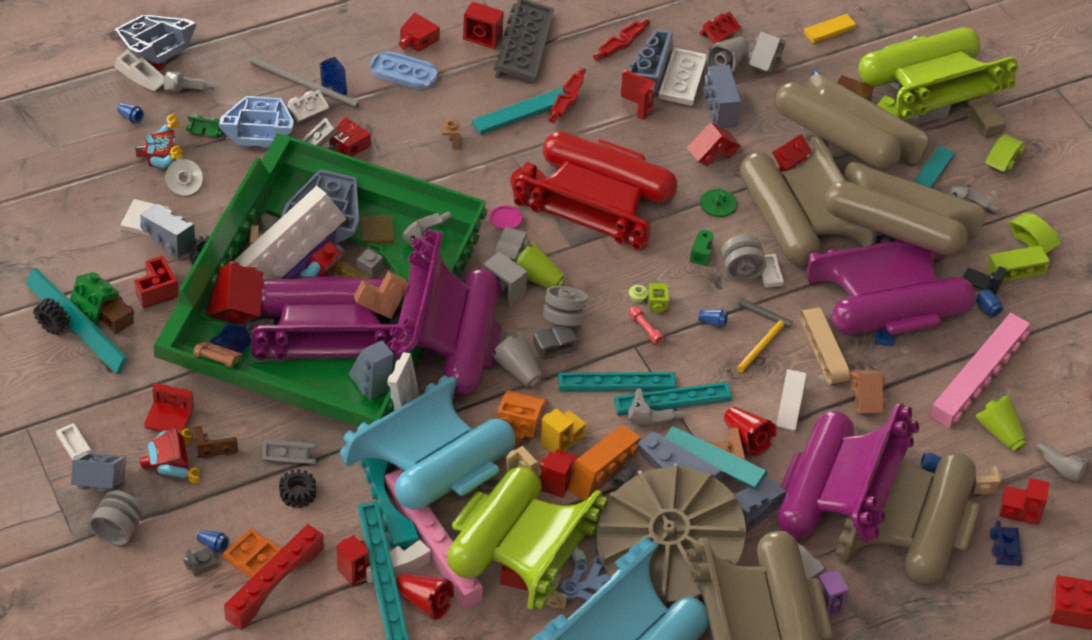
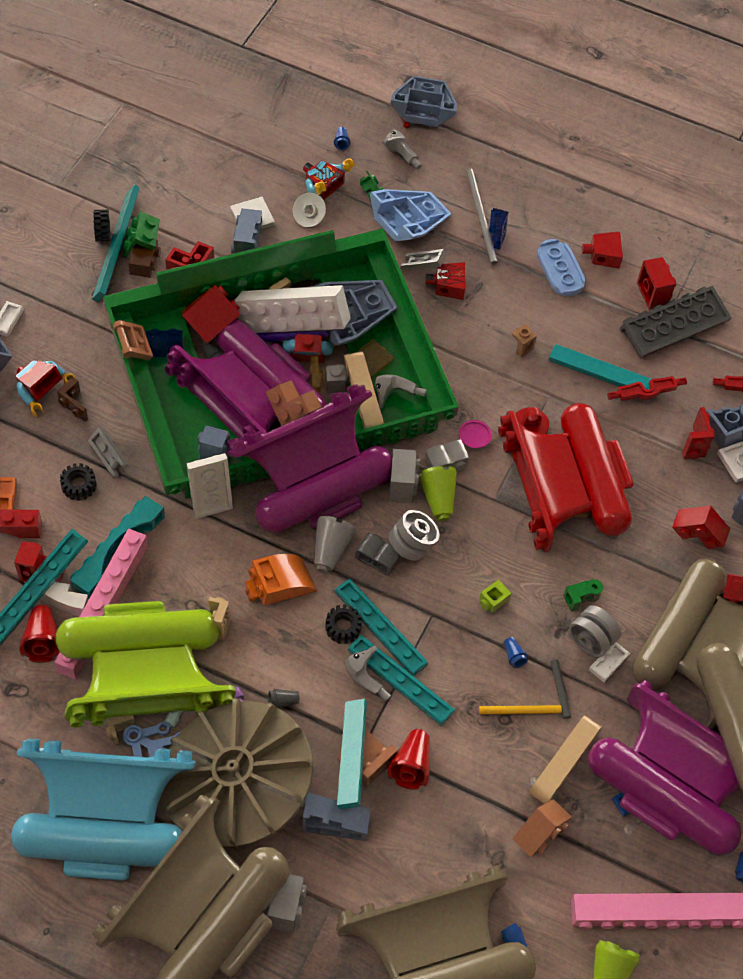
camera: 50 degrees right, 10 degrees up
white slope [114,50,164,91] -> none
red bracket [144,383,194,433] -> none
white bracket [287,90,330,123] -> none
medium azure piece [339,375,516,510] -> none
red brick [539,449,579,498] -> none
yellow brick [540,409,586,453] -> none
orange wedge [568,425,641,501] -> none
coral bar [628,306,664,345] -> none
yellowish green plate [629,285,648,303] -> none
sand blue wedge [638,431,723,483] -> none
green piece [700,189,737,217] -> none
white slope [776,369,806,432] -> none
magenta piece [777,403,920,543] -> none
medium lavender brick [818,570,849,618] -> none
none -> black tyre [325,604,362,644]
none -> tan beam [344,351,384,429]

